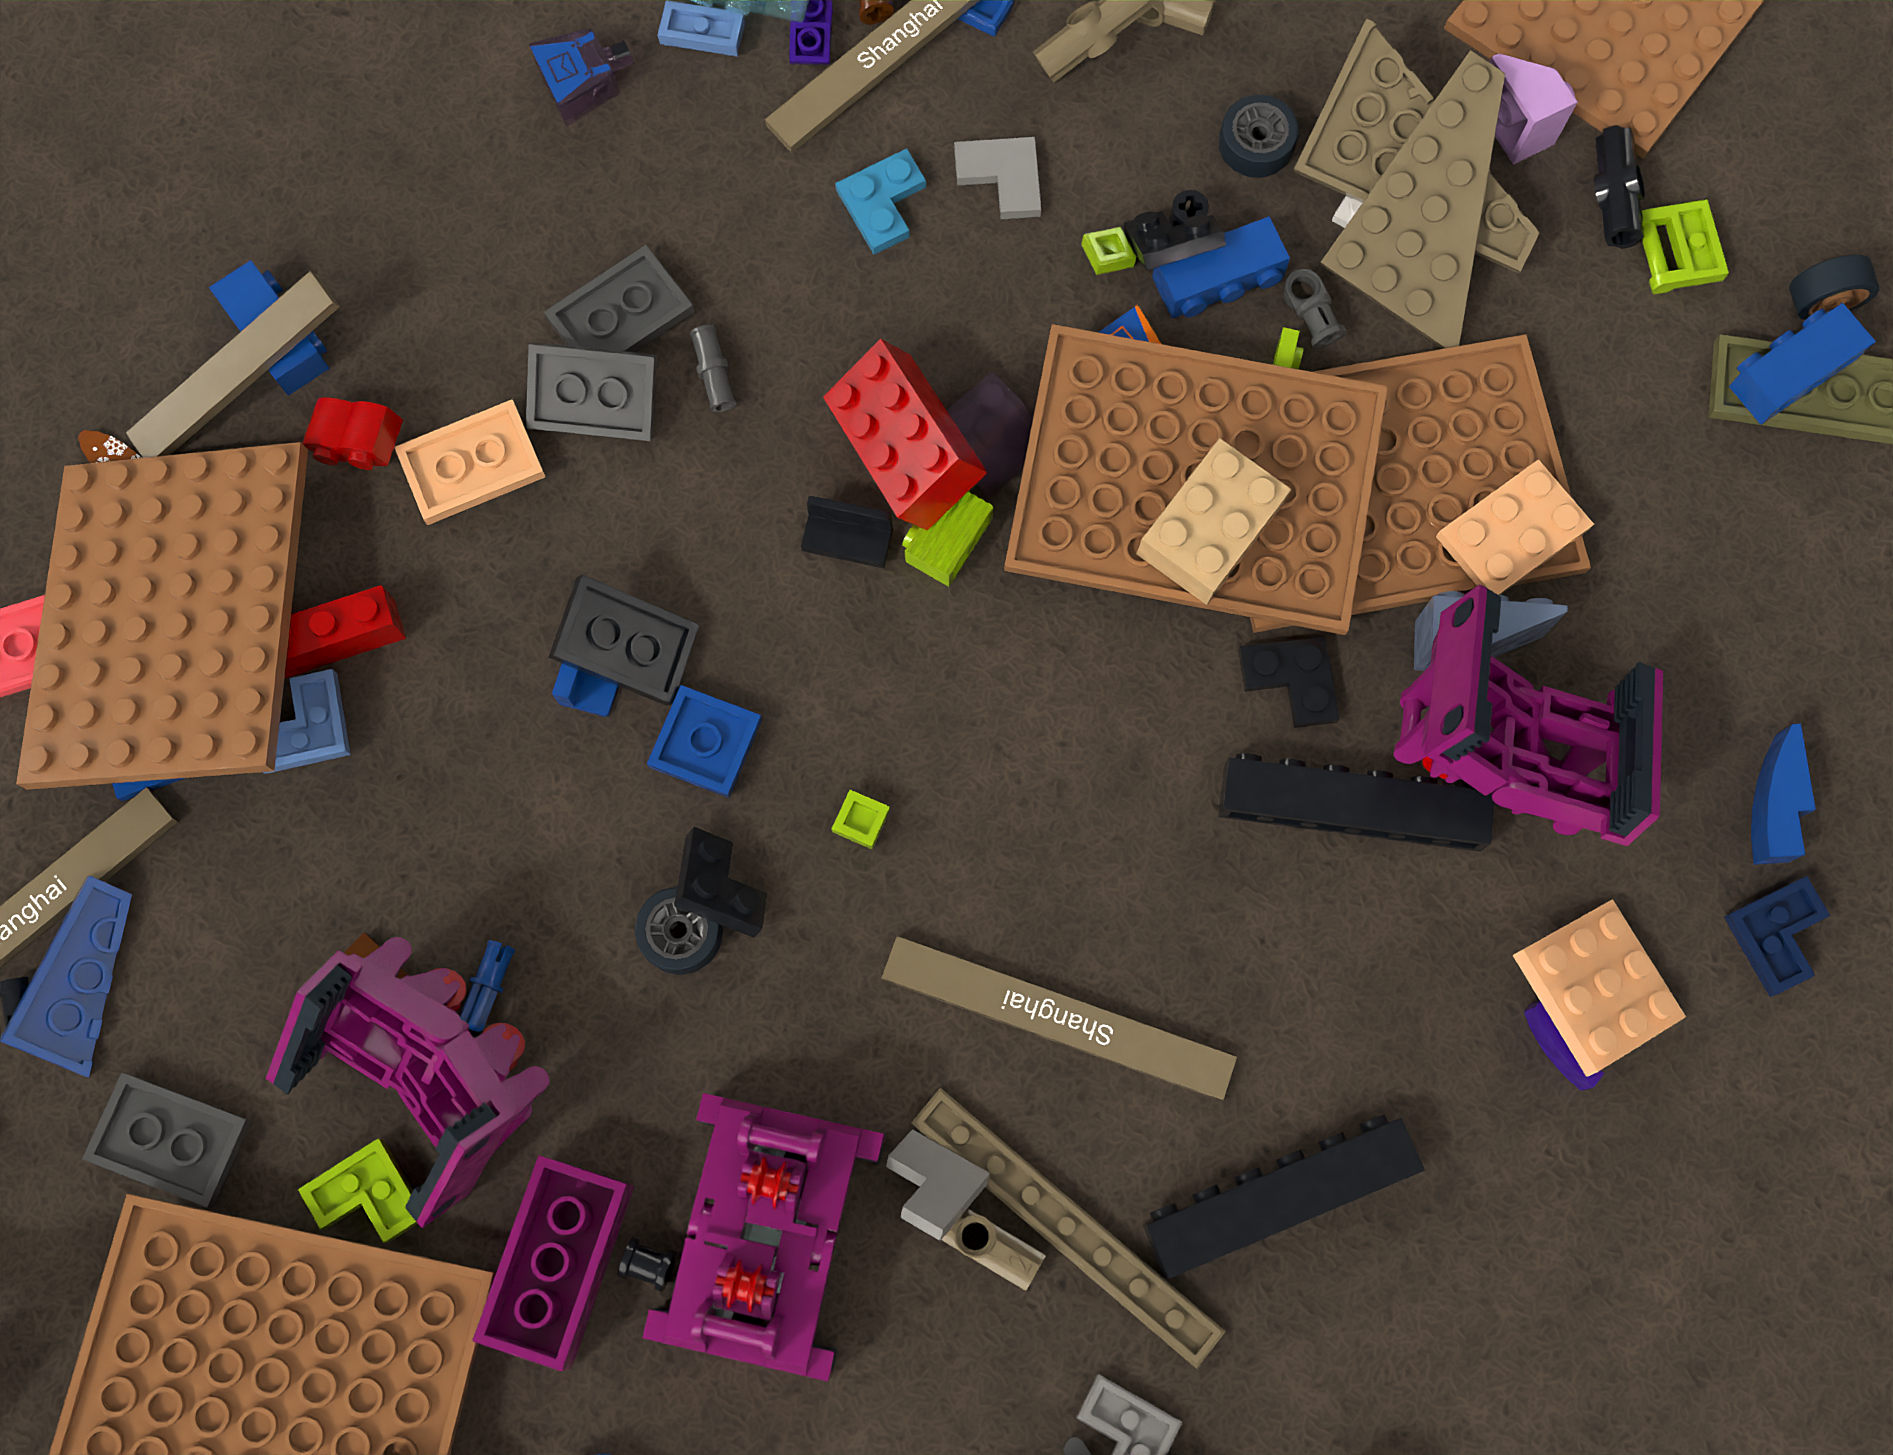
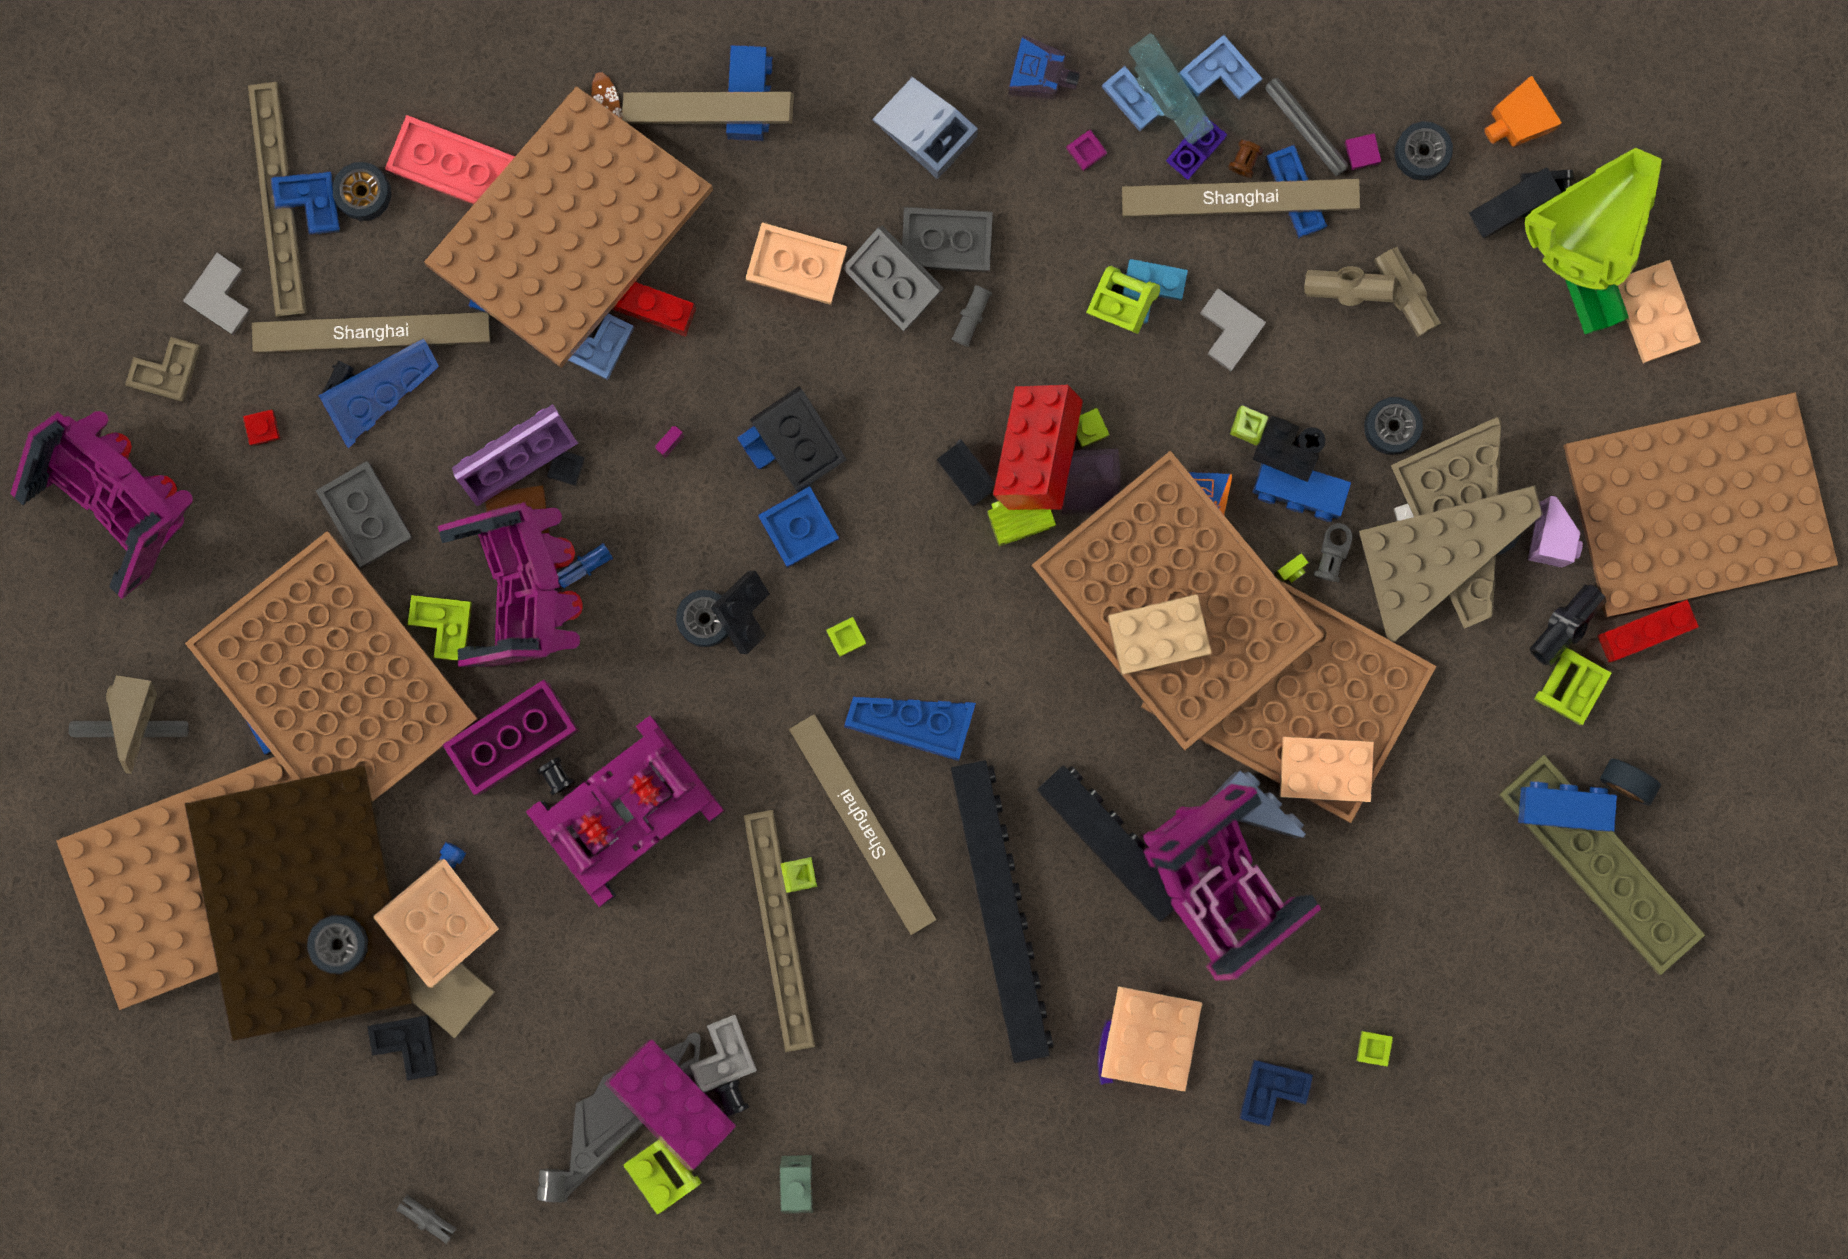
camera: 35 degrees right, 10 degrees up
red brick [302,397,403,470] -> none
light grey tile [886,1129,990,1241] -> none
dark tan piece [942,1208,1046,1291] -> none
black brick [1143,1114,1425,1279] -> none
black plate [1238,637,1340,728] -> none
blue slope [1751,724,1816,865] -> none
none -> medium lavender slope [452,404,578,506]
none -> black tile [547,451,585,486]
none -> magenta tile [655,426,684,458]
none -> lime tile [780,857,817,893]
none -> blue wing [844,697,976,761]
none -> slope [872,77,978,179]
none -> black brick [951,760,1054,1063]
none -> magenta tile [1066,130,1107,172]
none -> lime plate [1076,408,1109,448]
none -> lime plate [1086,266,1160,334]
none -> lime plate [1356,1031,1393,1067]
none -> red brick [1597,600,1699,662]

